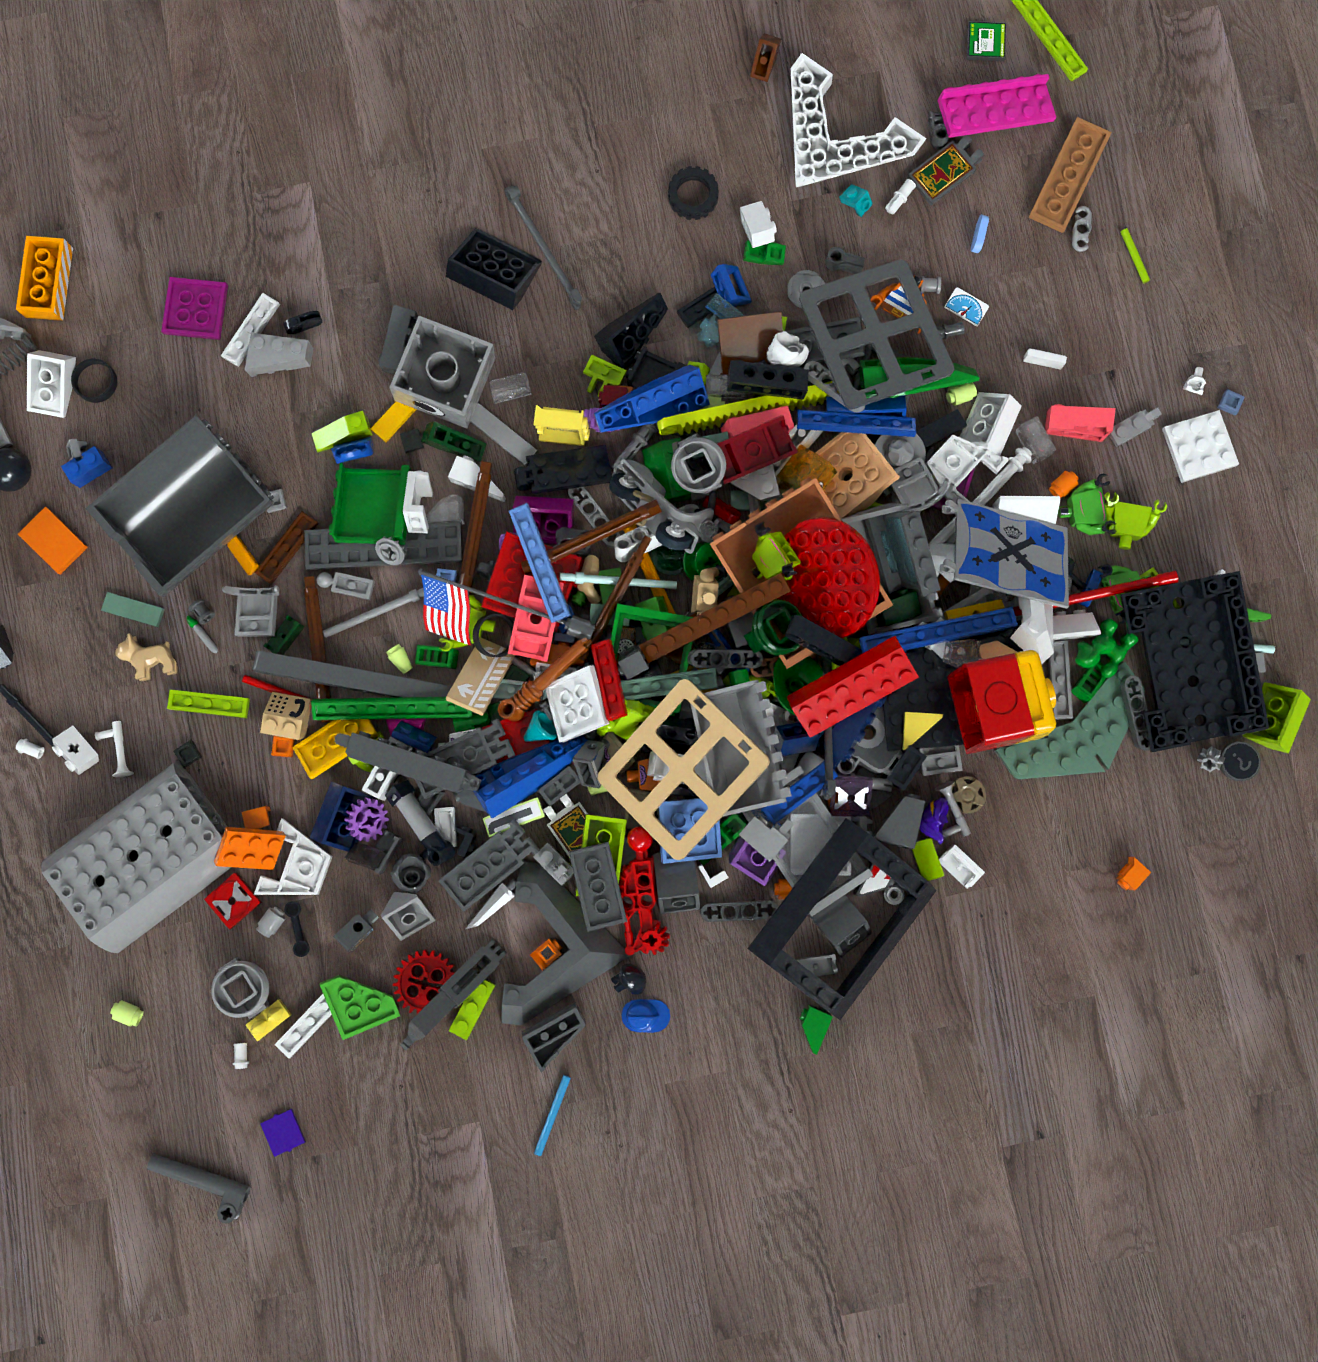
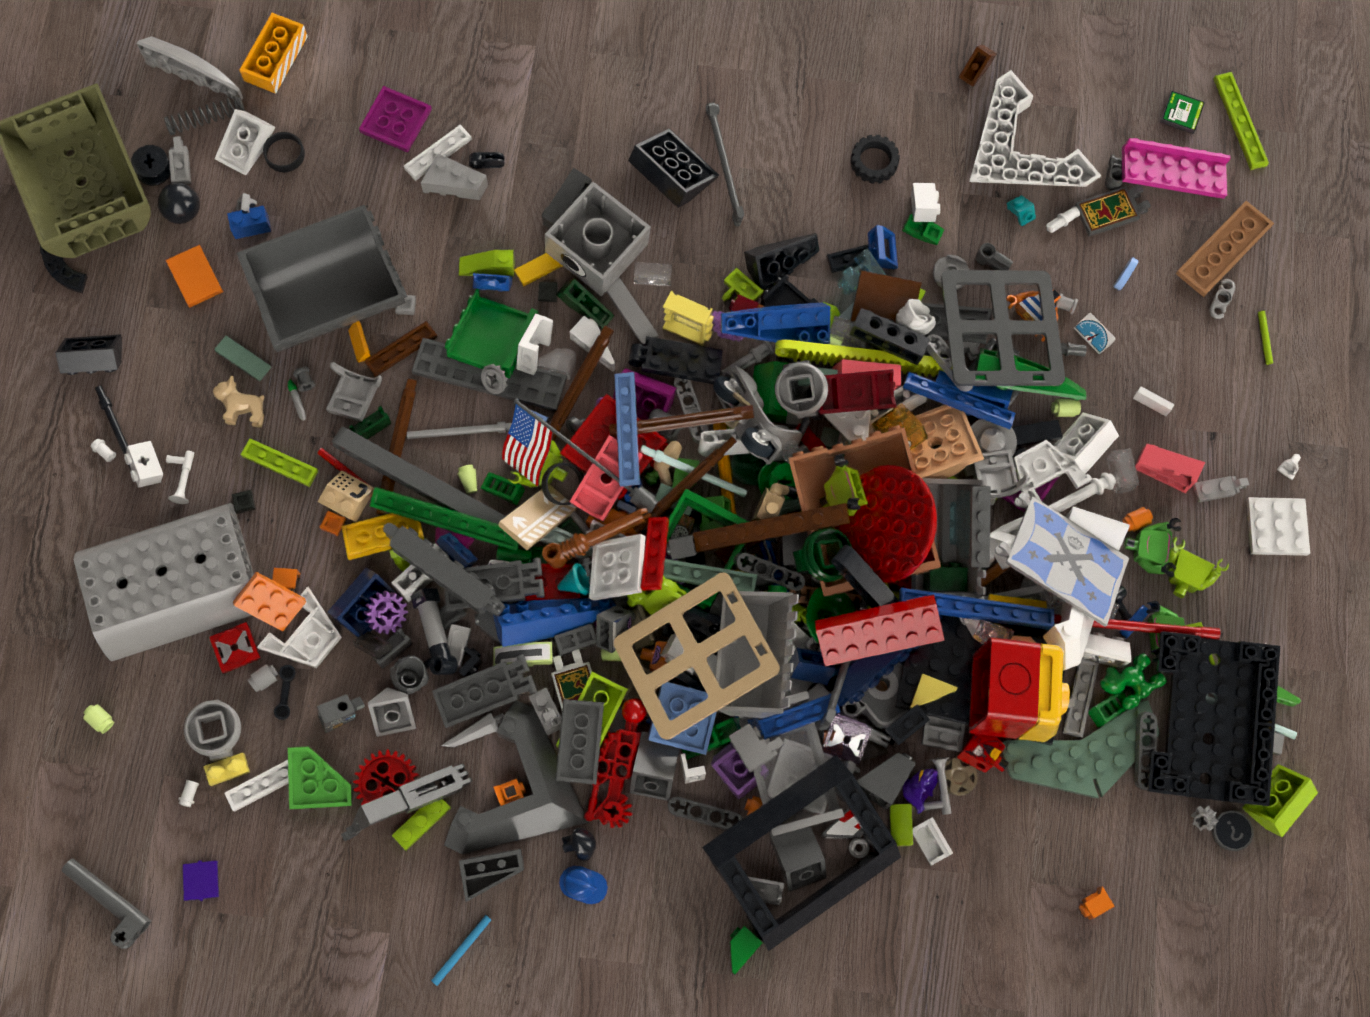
camera: 10 degrees right, 10 degrees down
light grey plate [317,572,375,600] -> none
sand blue tile [1217,389,1245,416] -> none
none -> red torso [957,734,1009,773]

